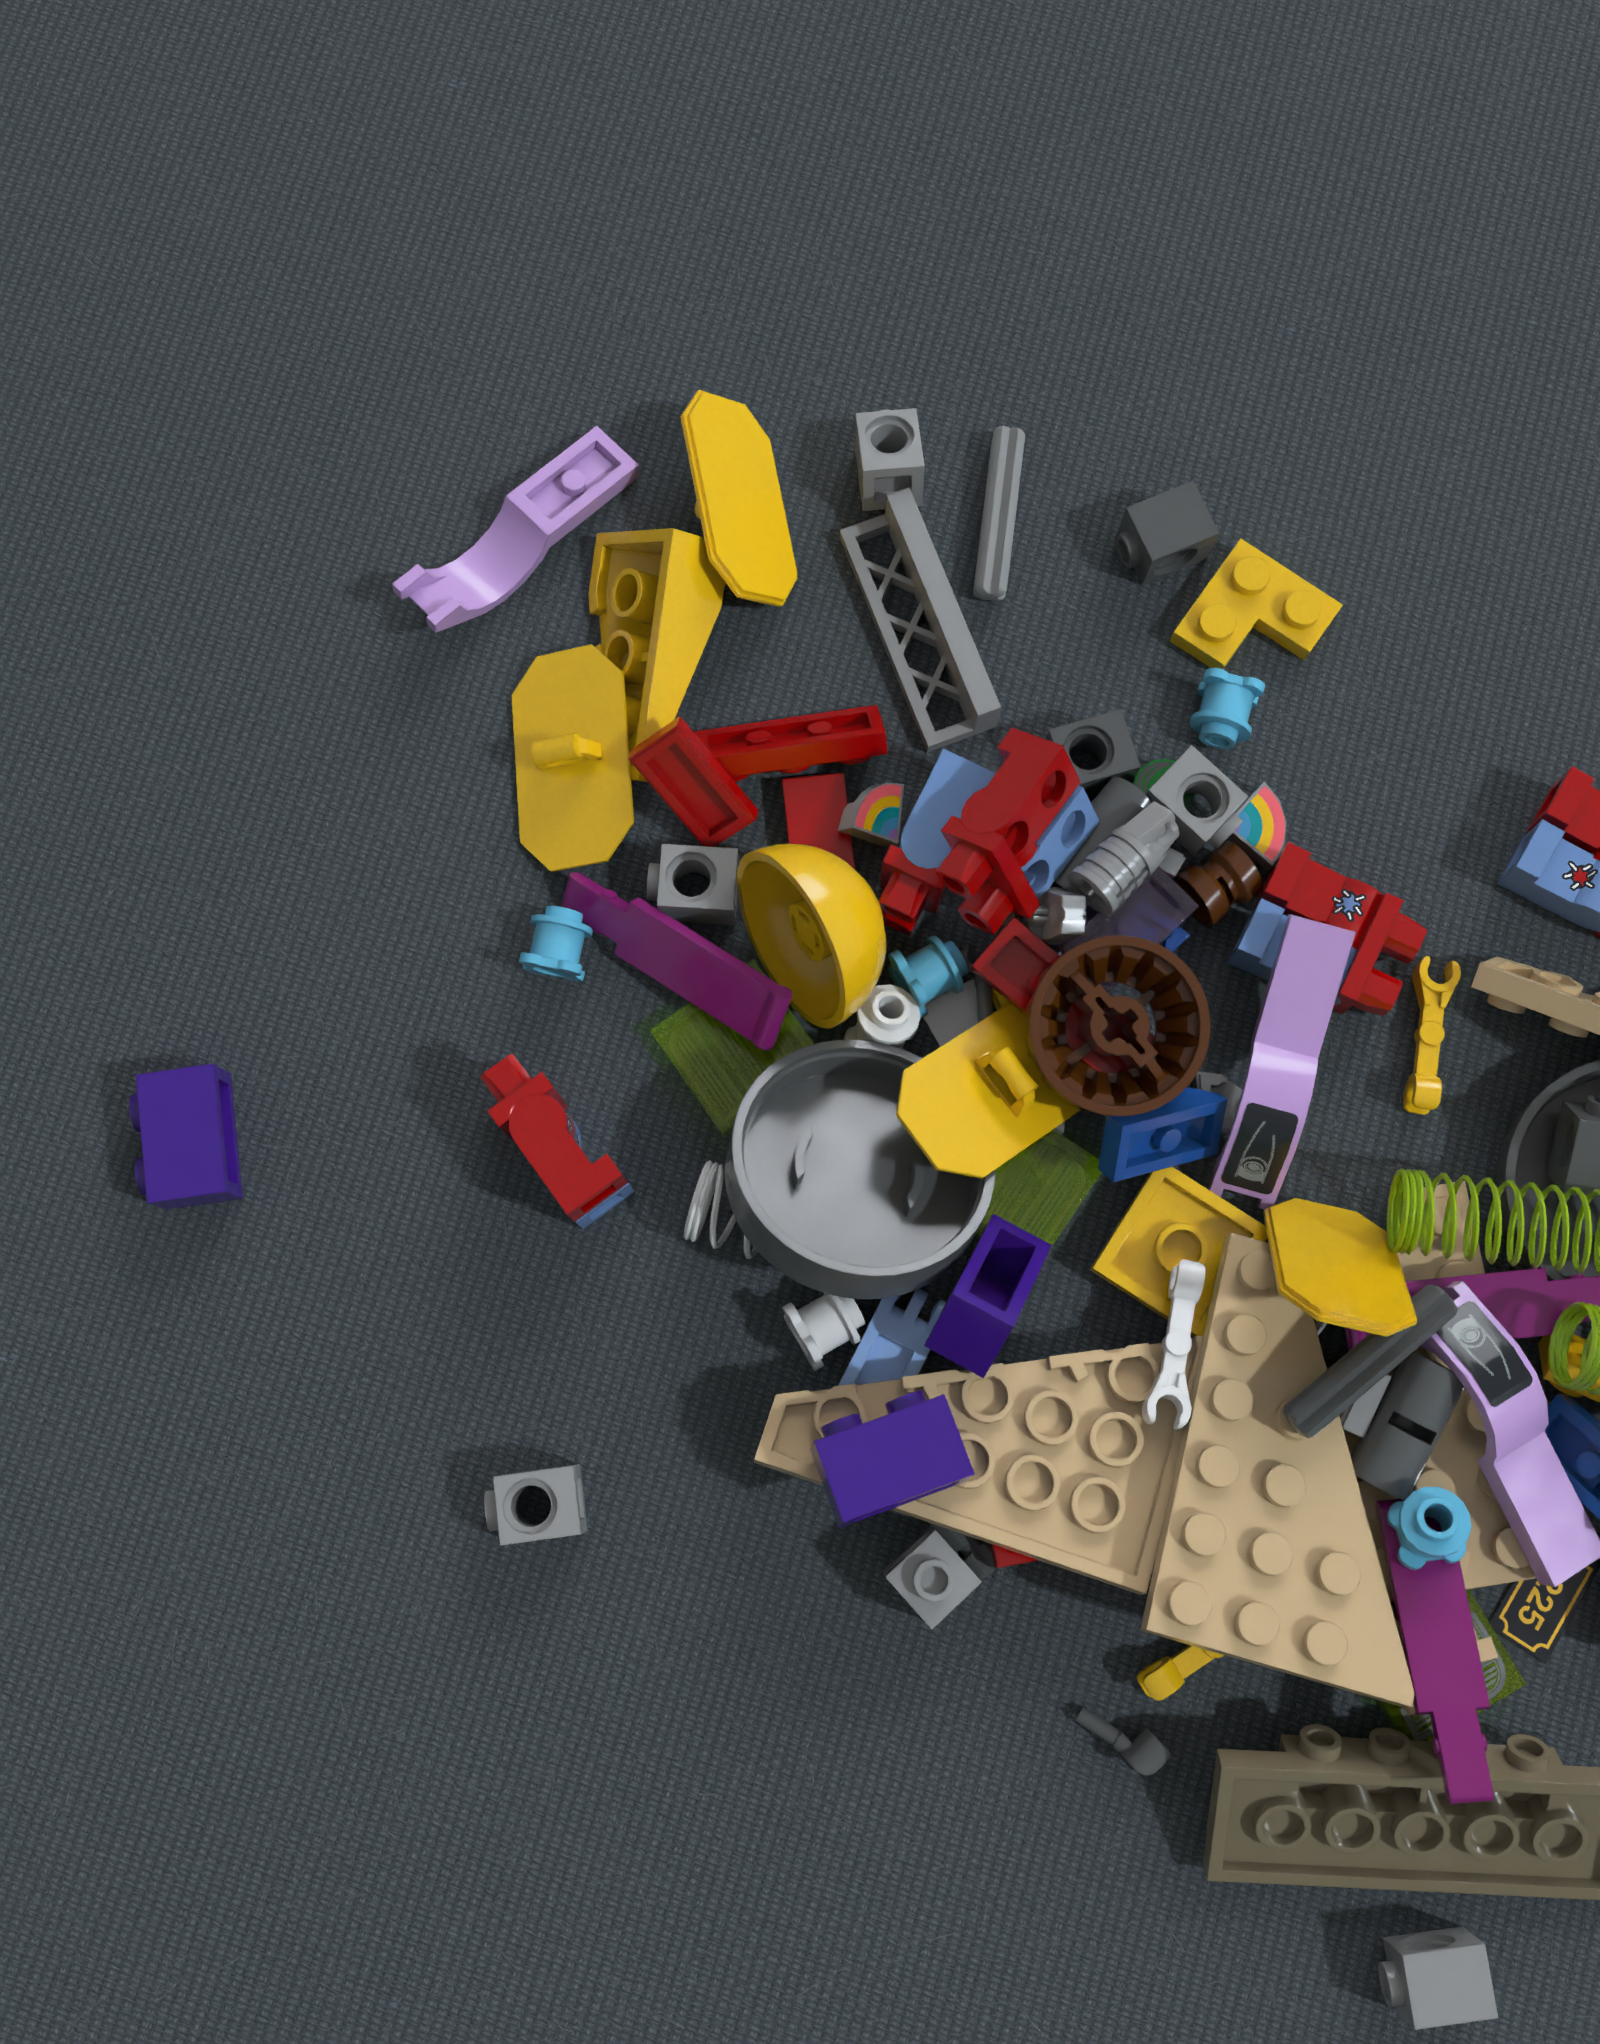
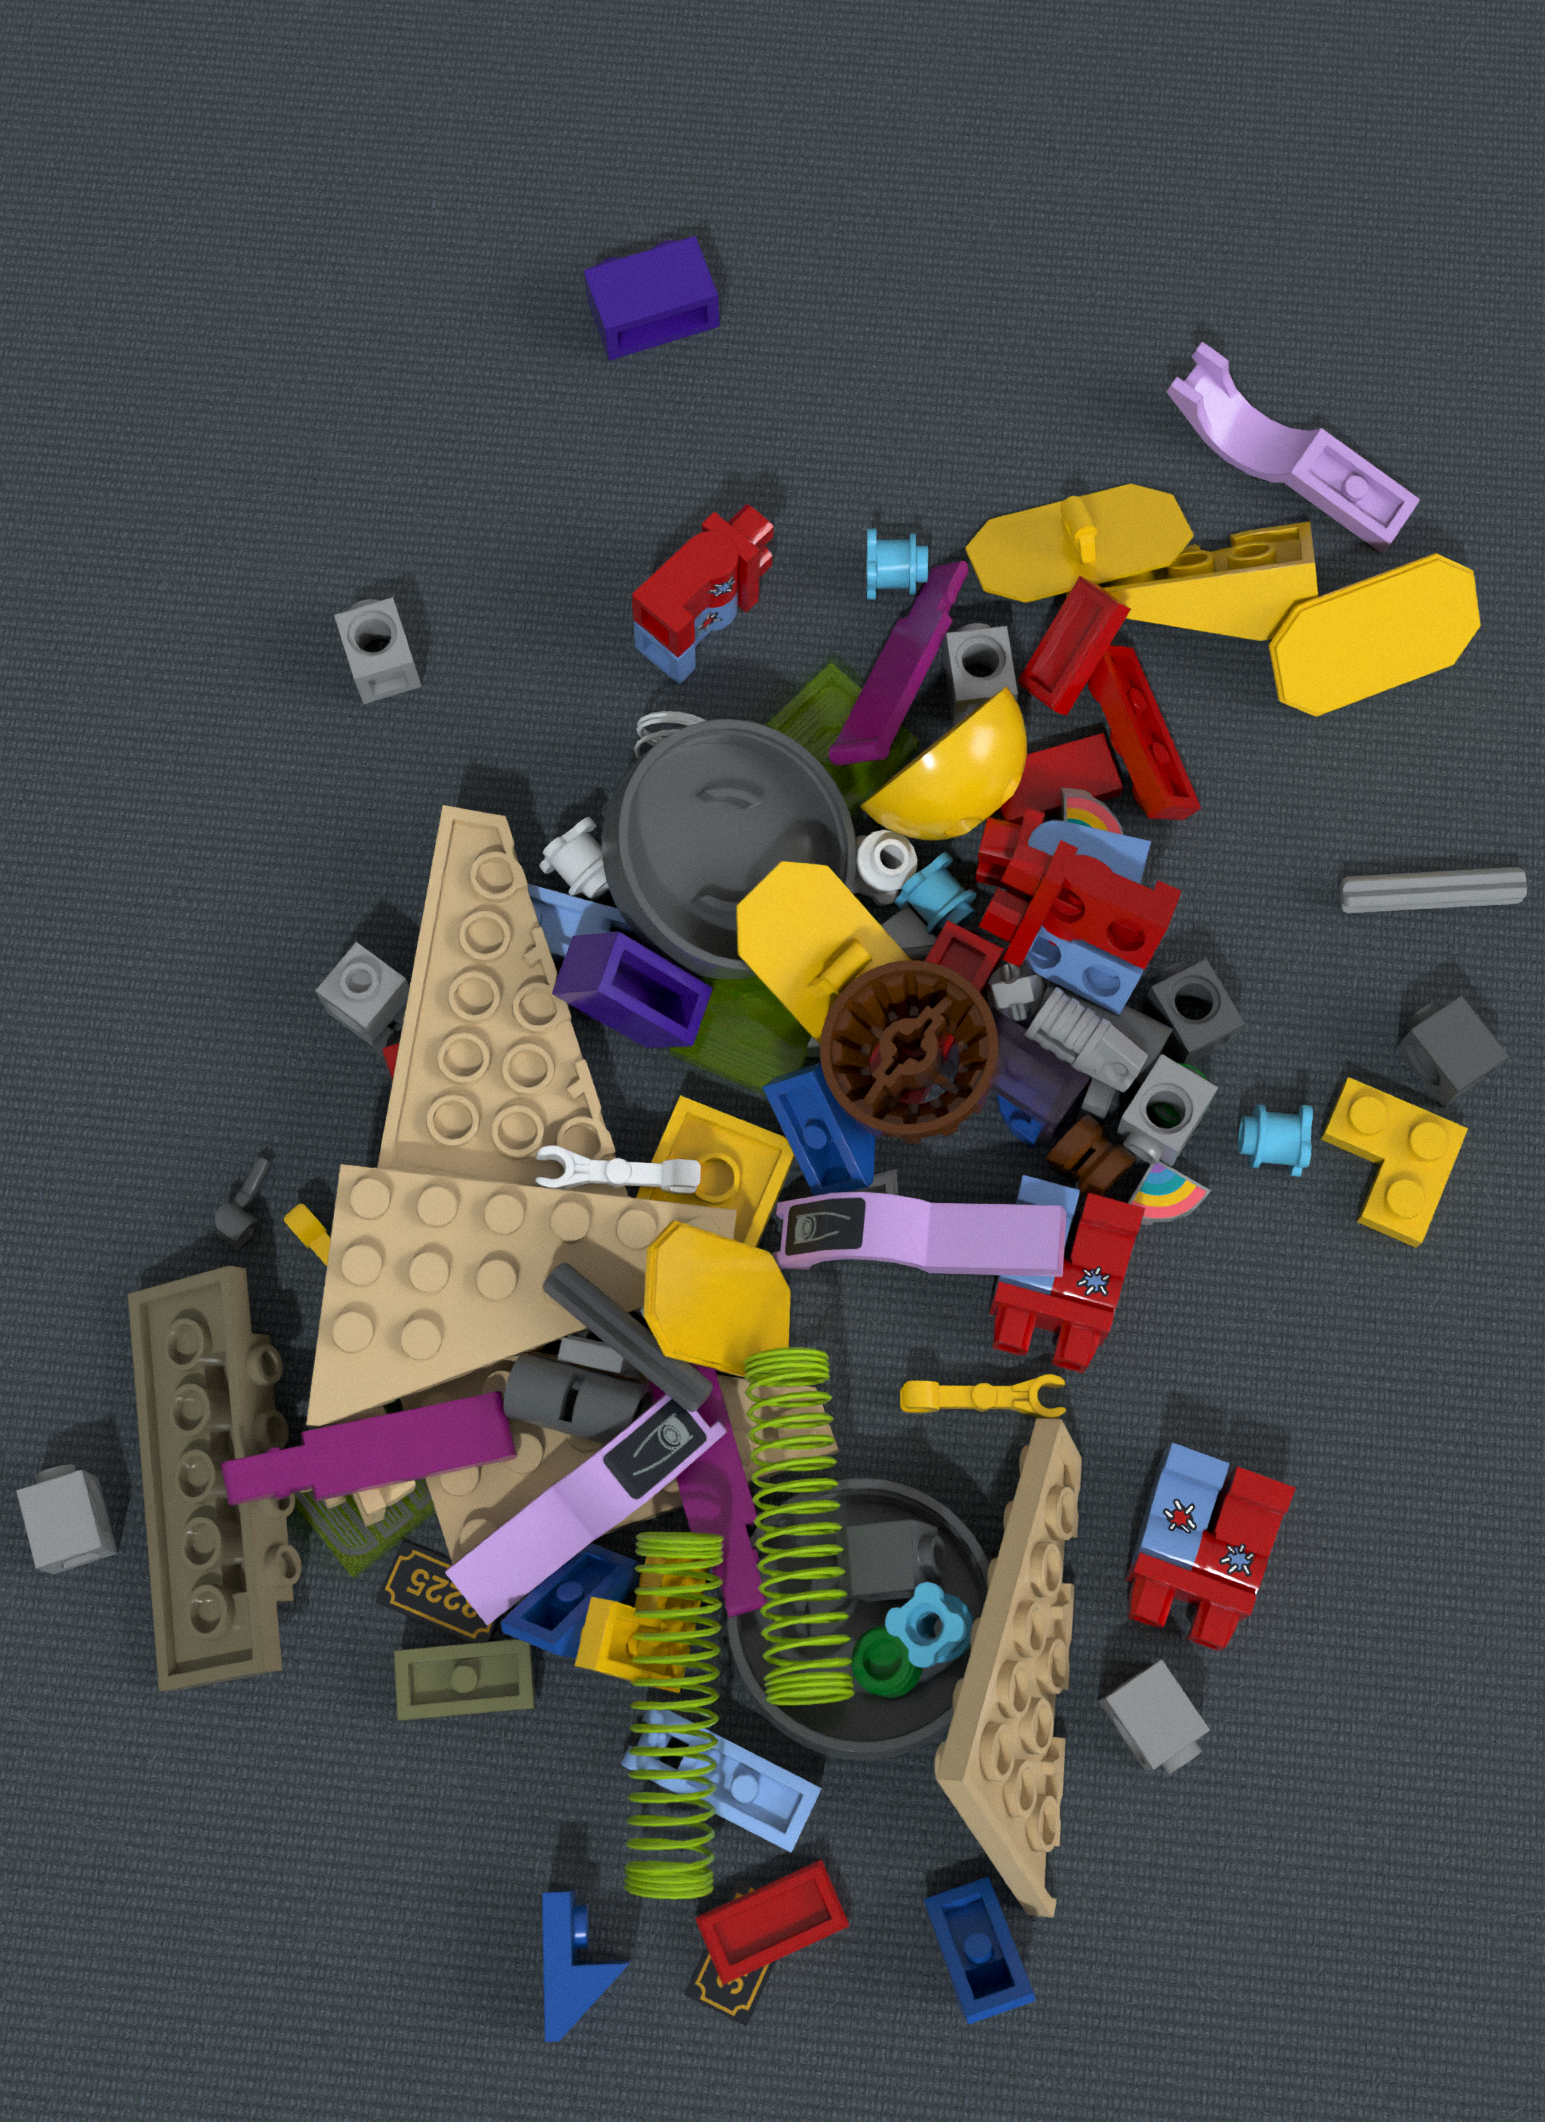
camera: 80 degrees right, 5 degrees down
dark purple piece [811,1390,975,1529] -> none
light grey fence [839,487,1001,752] -> none
light grey brick [855,408,925,511] -> none
medium azure brick [1386,1487,1471,1570] -> none

